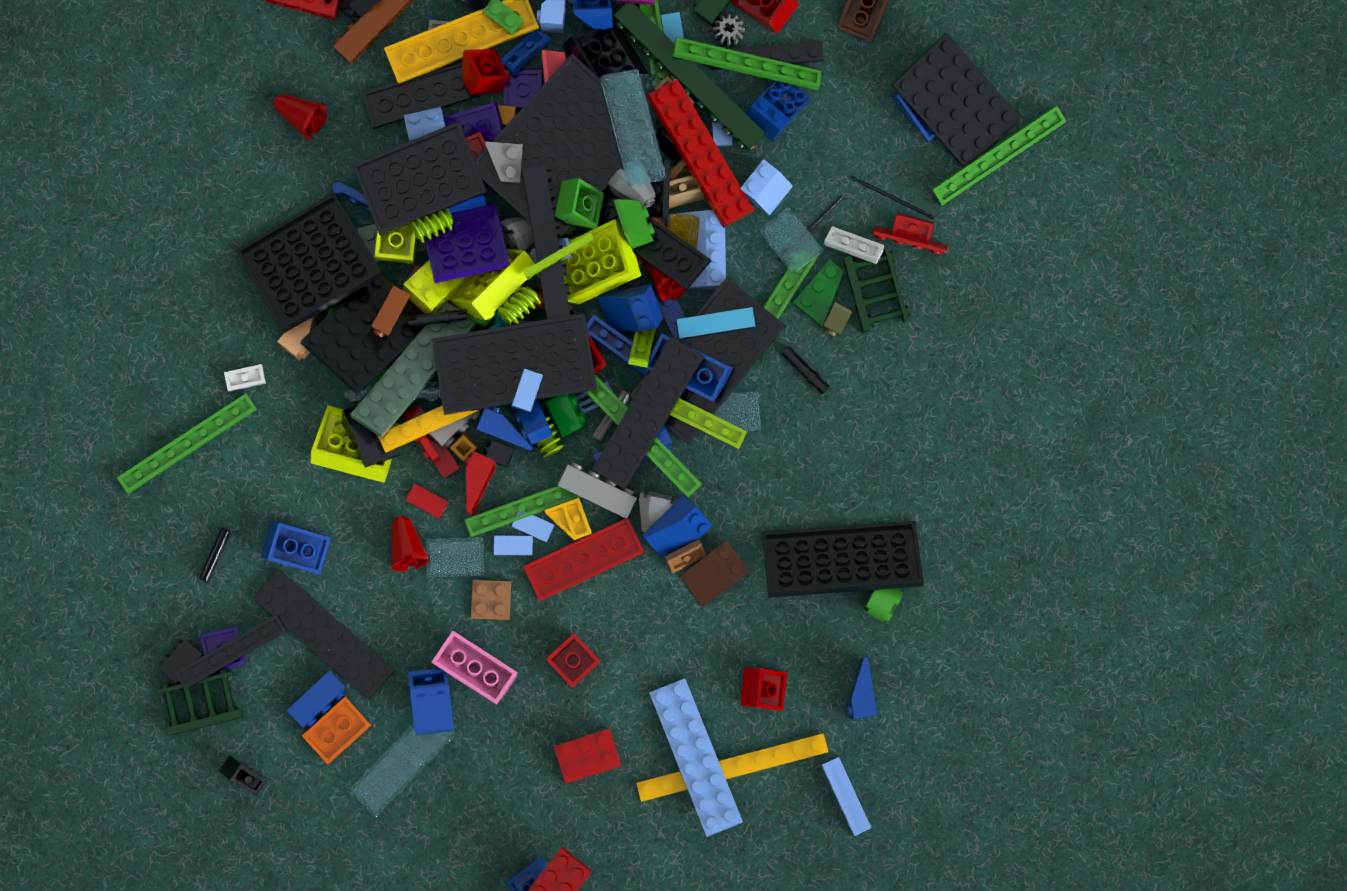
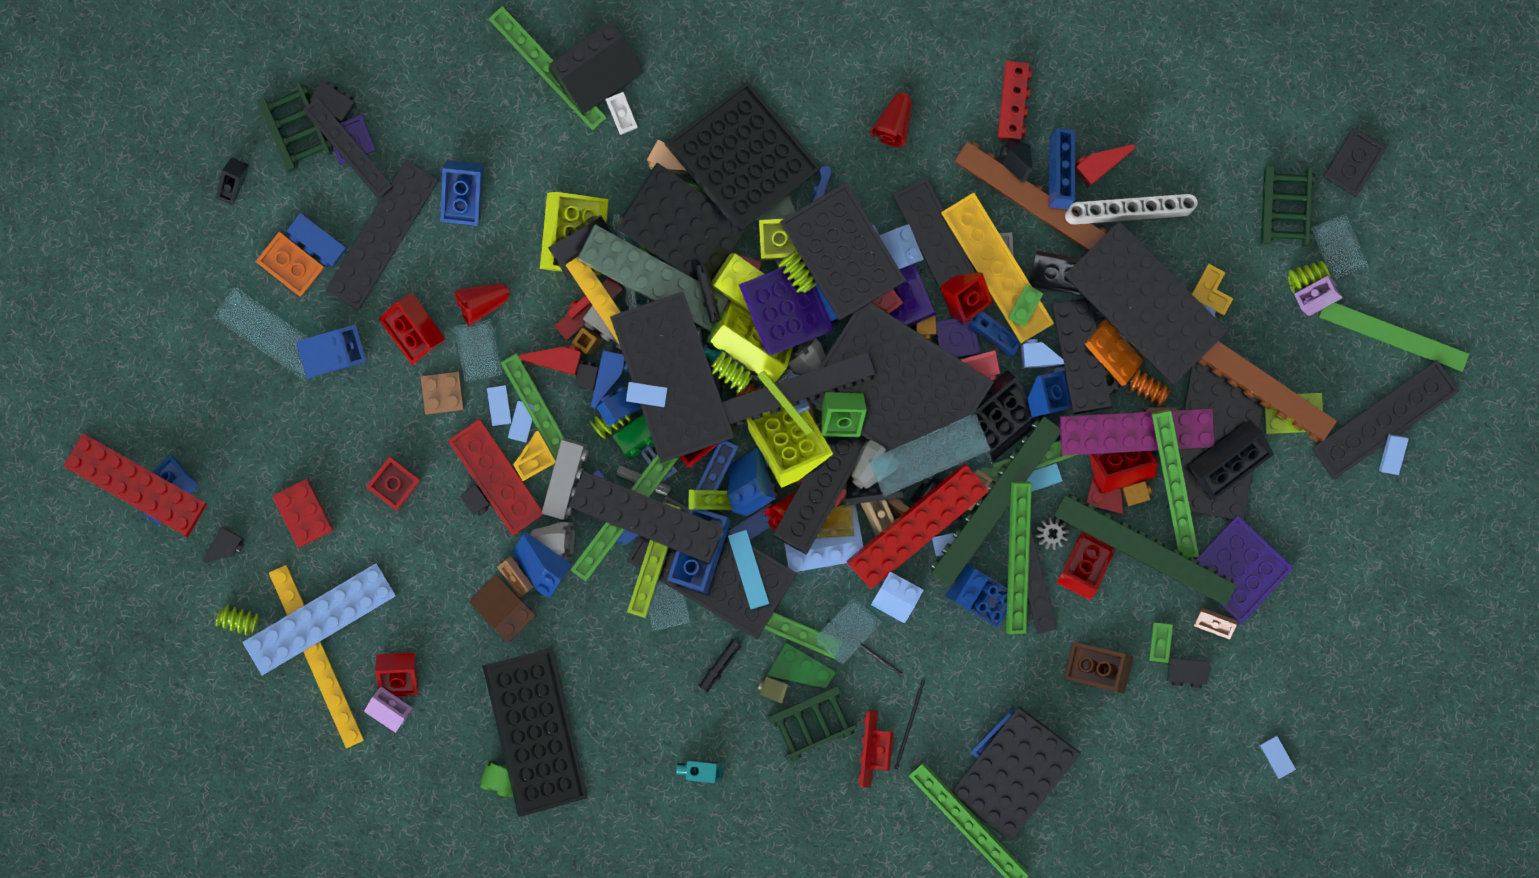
camera: 85 degrees right, 5 degrees up
black axle [199,528,231,582] -> none
dark orange slope [371,286,410,338] -> none
red tile [406,484,449,519] -> none
bright pink slope [431,631,518,705] -> none
light grey wing [485,142,523,183] -> none
bright green slope [614,199,655,249] -> none
light blue fence [821,757,871,836] -> none
white plate [824,226,884,264] -> none
blue slope [846,657,877,720] -> none
none -> black slope [202,527,244,563]
none -> lime piece [216,604,259,636]
none -> lavender brick [364,687,412,733]
none -> red slope [379,293,446,365]
none -> black brick [460,485,490,516]
none -> black slope [548,21,644,116]
none -> teal torso [676,760,723,783]

